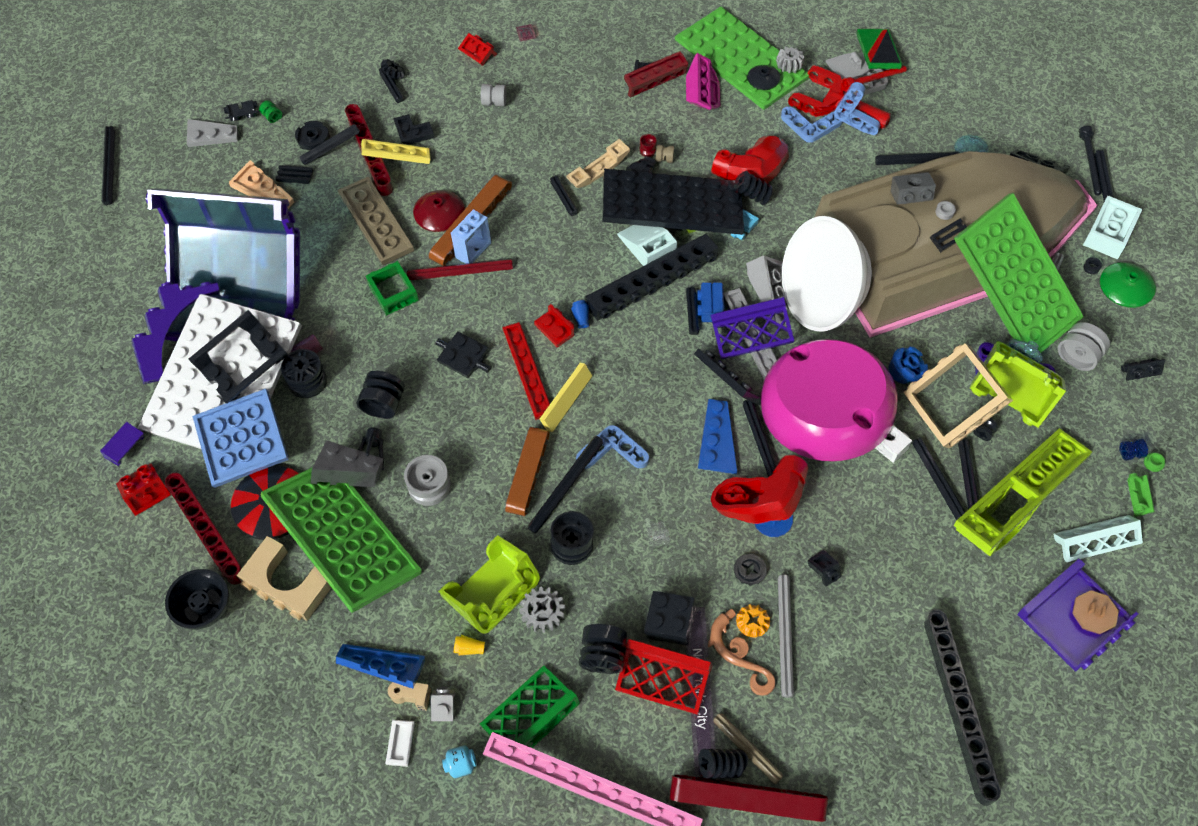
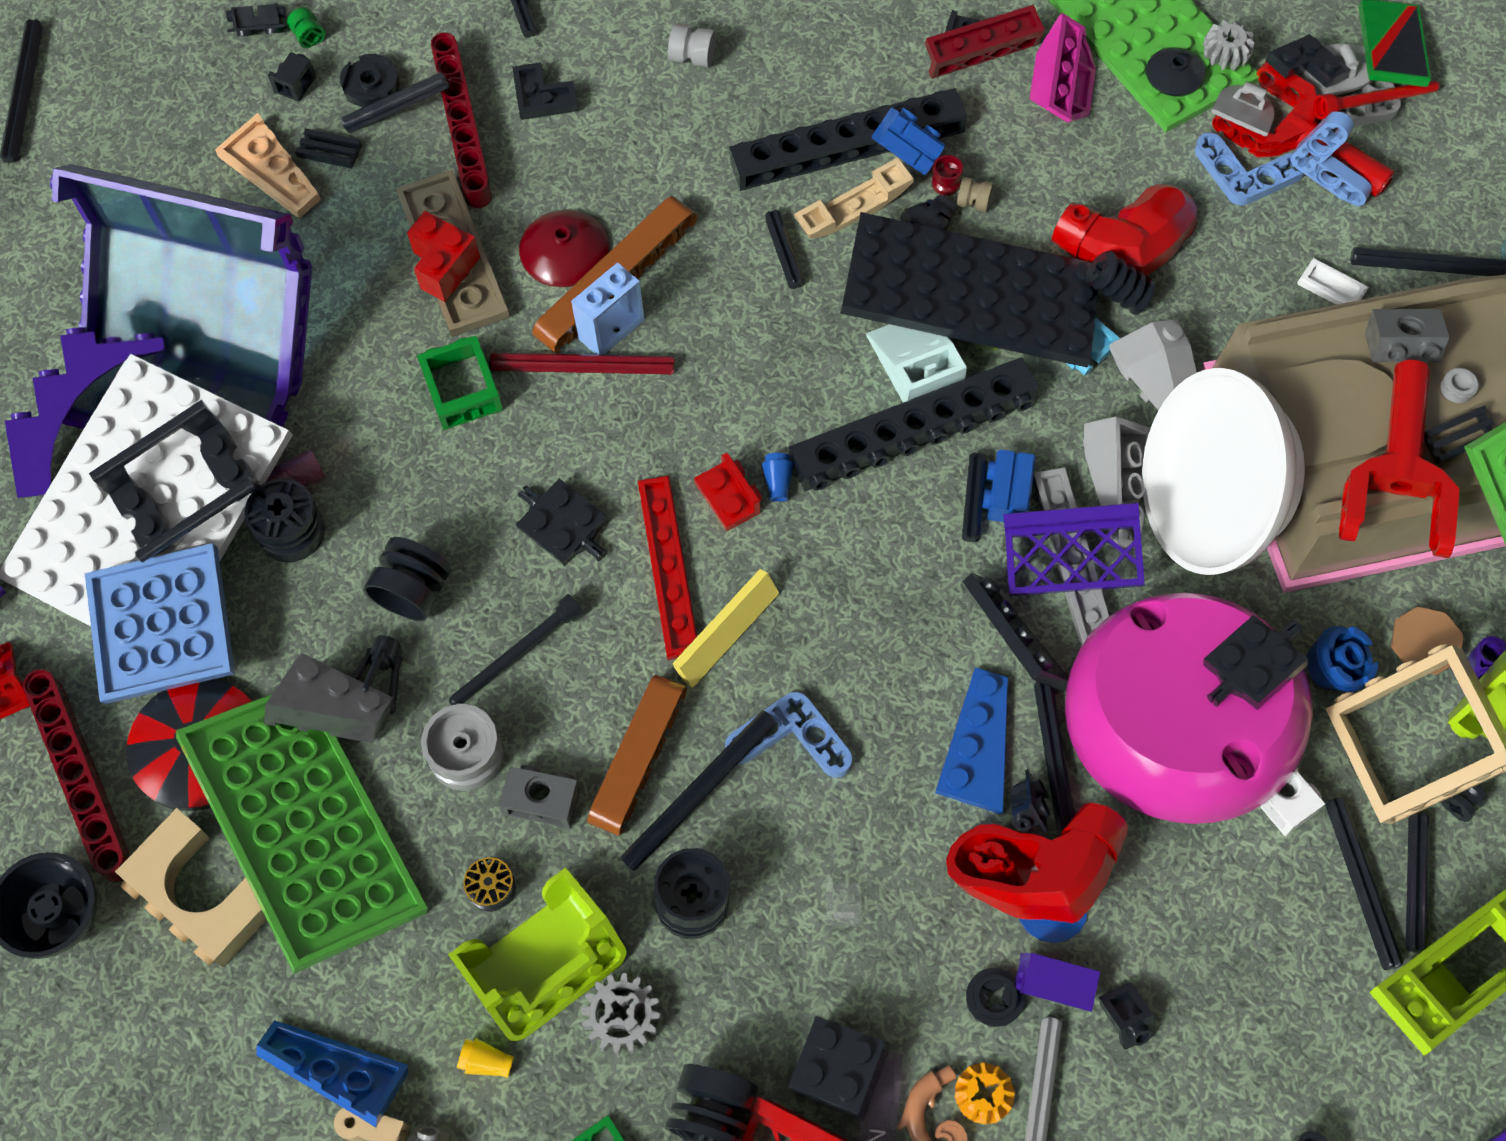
camera: 10 degrees right, 5 degrees up
light grey wing [187,119,238,147] -> none
light yellow tile [361,139,430,164] -> none
none -> black brick [268,52,317,102]
none -> red brick [407,211,481,302]
none -> black piece [449,594,584,705]
none -> wheel [463,857,516,912]
none -> dark grey brick [499,765,580,829]
none -> black brick [729,88,967,191]
none -> blue brick [872,108,945,175]
none -> black hinge [1010,769,1050,833]
none -> dark purple hinge [1015,953,1100,1012]
none -> light grey wedge [1109,319,1197,411]
none -> black plate [1203,615,1308,710]
none -> light grey shield [1211,81,1274,137]
none -> black plate [1265,34,1351,88]
none -> white tile [1297,258,1369,305]
none -> red piece [1338,360,1460,558]
none -> medium nougat piece [1391,607,1463,675]

